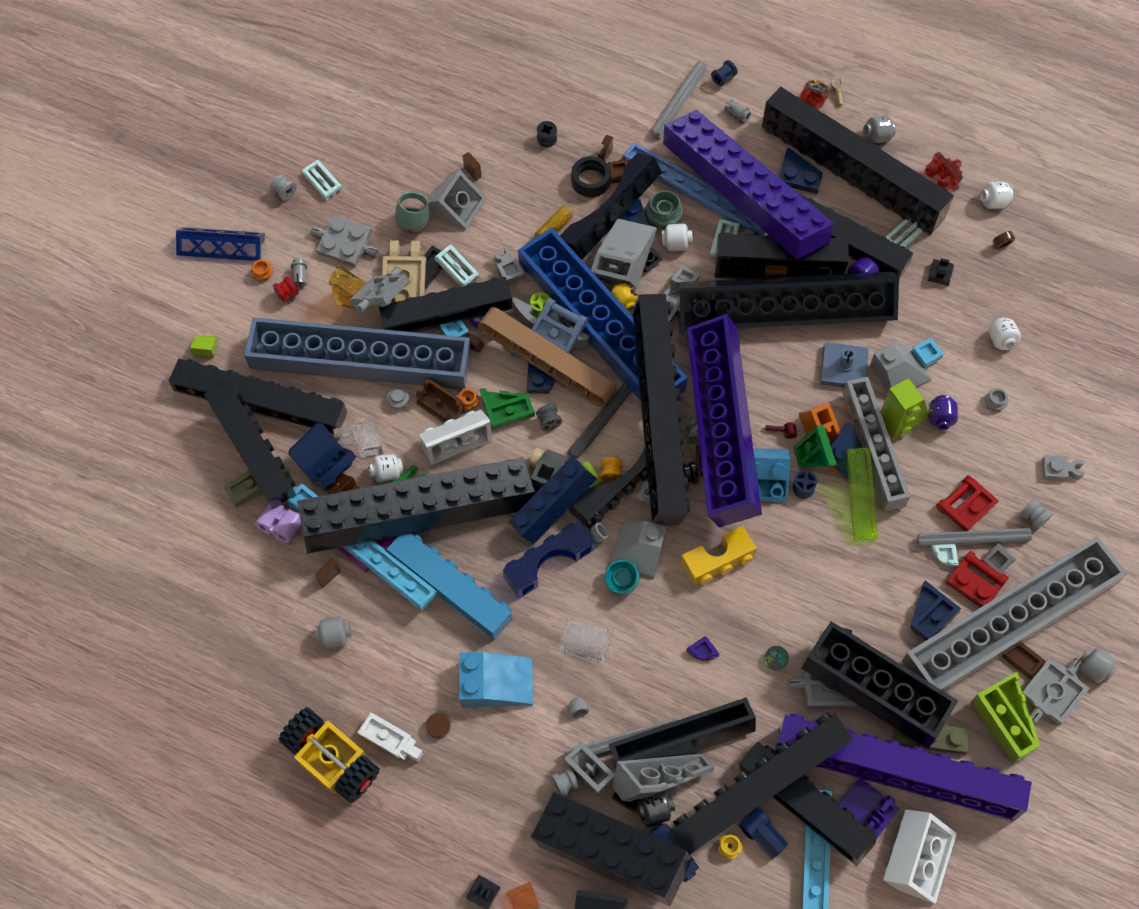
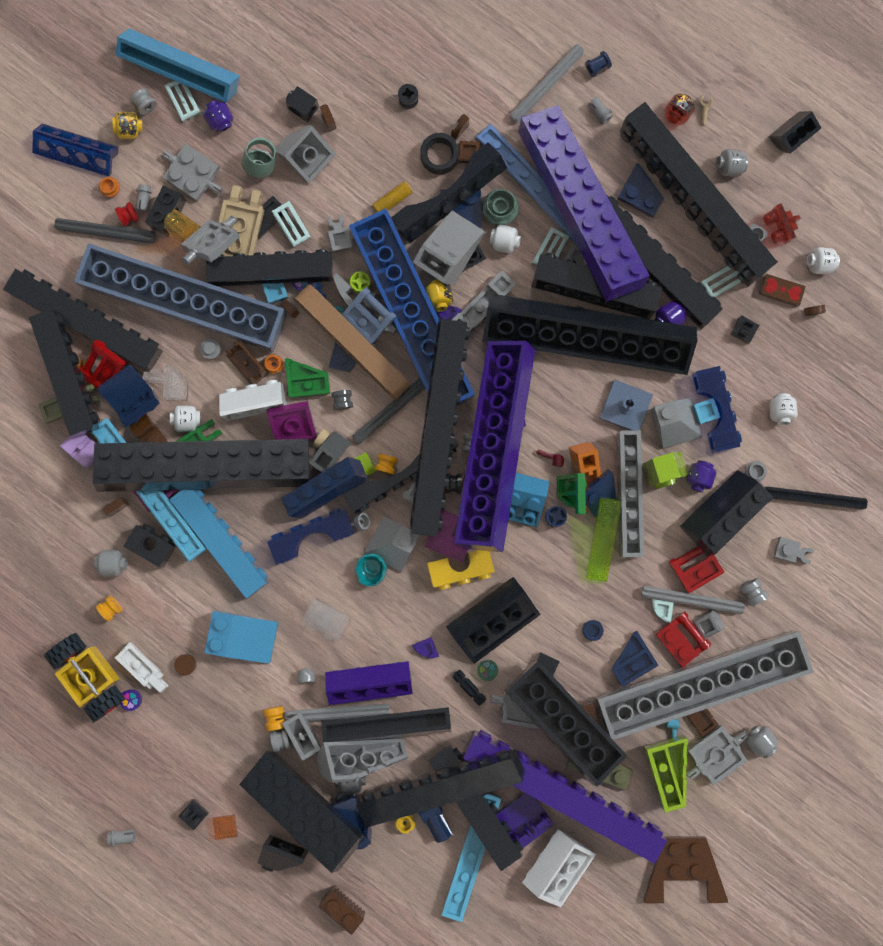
camera: 15 degrees right, 20 degrees up
lime slope [190,335,218,357] -> none
reddish brown tile [763,265,787,278] -> none
none -> dark grey axle [54,218,156,243]
none -> red plate [79,340,126,389]
none -> light orange wheel [96,595,123,622]
none -> head [112,112,142,139]
none -> dark azure brick [115,28,240,103]
none -> dark purple tile [120,689,142,711]
none -> black brick [123,523,176,567]
none -> black brick [145,185,186,237]
none -> dark purple head [203,100,234,133]
none -> light orange wheel [262,706,286,731]
none -> magenta plate [267,401,317,441]
none -> black brick [286,86,319,123]
none -> dark purple brick [325,661,413,705]
none -> magenta plate [425,510,468,563]
none -> black slope [446,577,541,664]
none -> black axle [452,670,486,706]
none -> dark blue tile [582,620,604,641]
none -> reddish brown wing [644,836,728,903]
none -> medium azure hand [666,719,680,738]
none -> black slope [679,470,773,557]
none -> clear blue arch [692,366,742,454]
none -> reddish brown tile [759,274,806,307]
none -> black axle [764,486,868,510]
none -> black brick [768,111,821,154]

